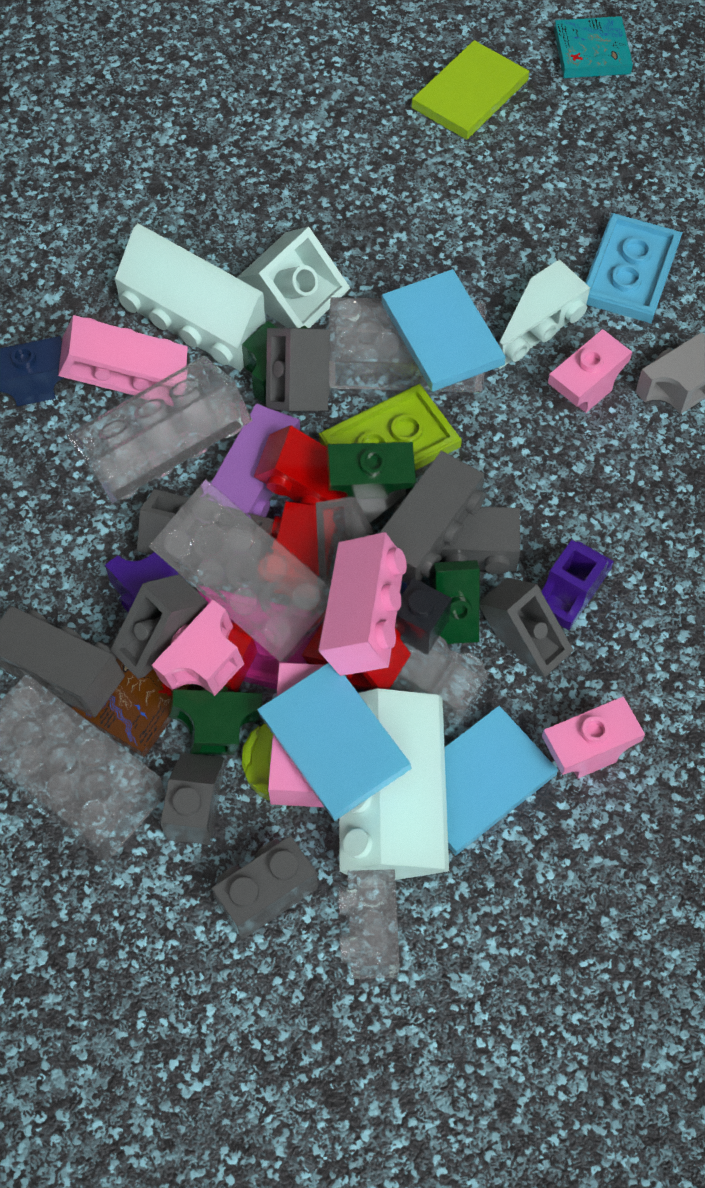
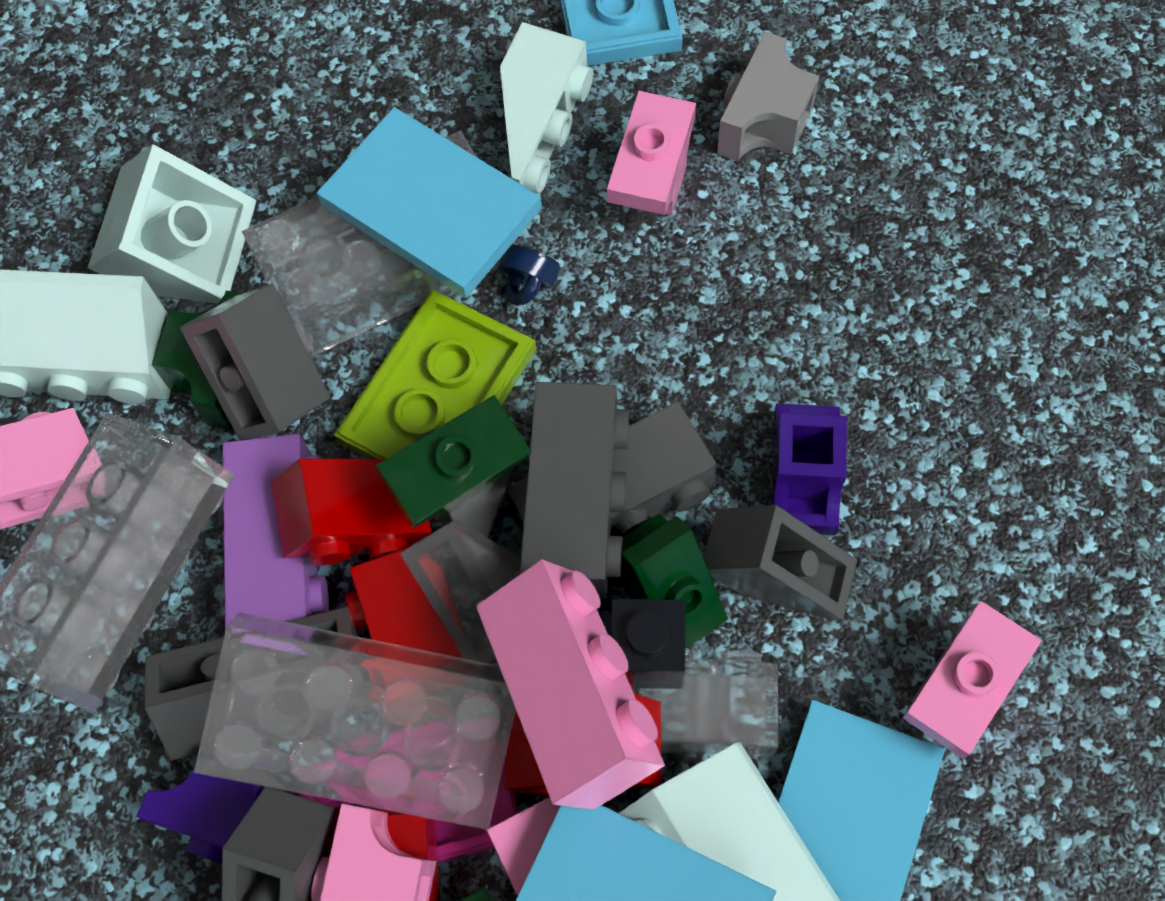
camera: 25 degrees left, 5 degrees up
none -> dark blue tile [498,244,561,306]

